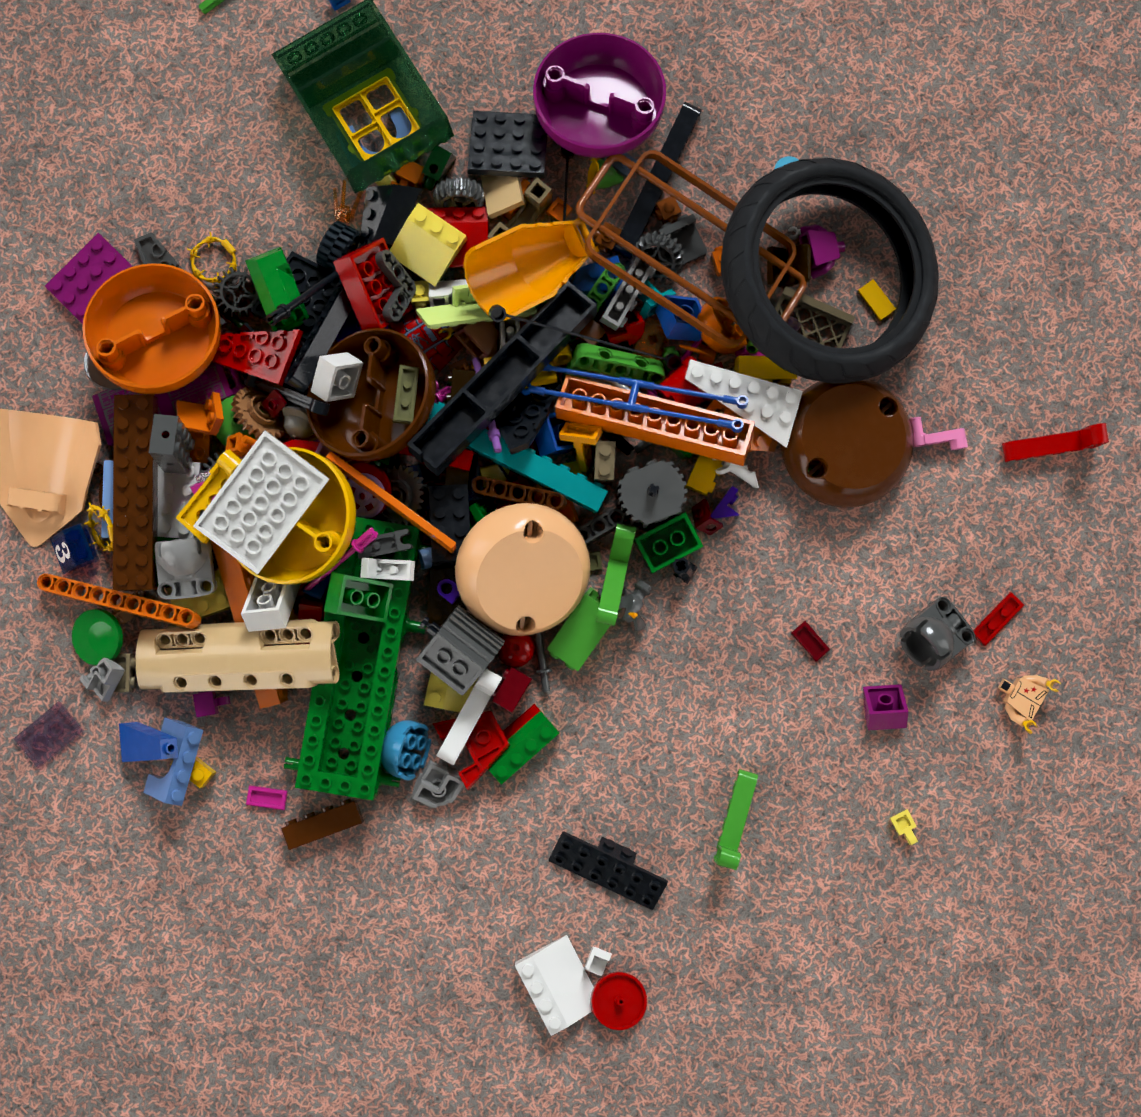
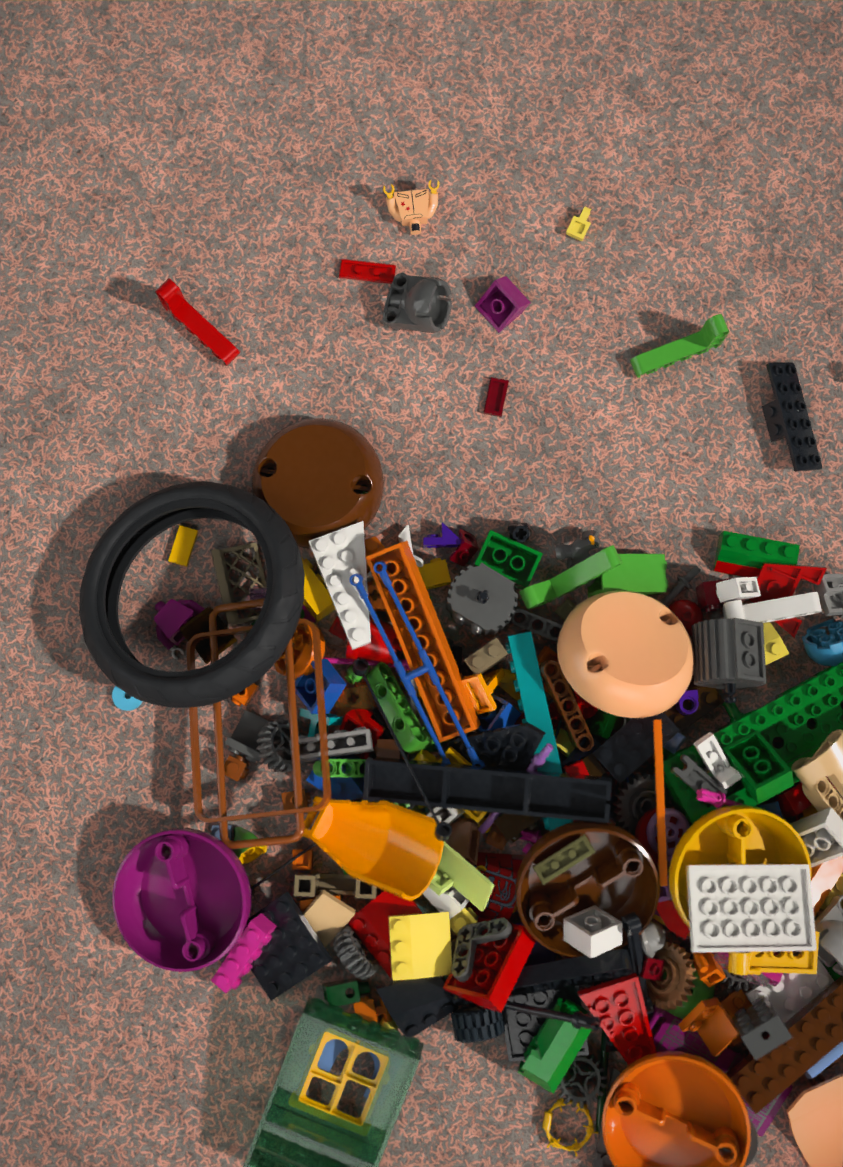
camera: 125 degrees left, 5 degrees down
clear orange plant [333,180,366,223] -> none
black beam [613,102,702,259] -> none
orange plant [679,341,716,365] -> none
bright pink beam [909,417,968,450] -> none
none -> dark pink brick [211,913,277,993]
none -> white slope [716,577,761,603]

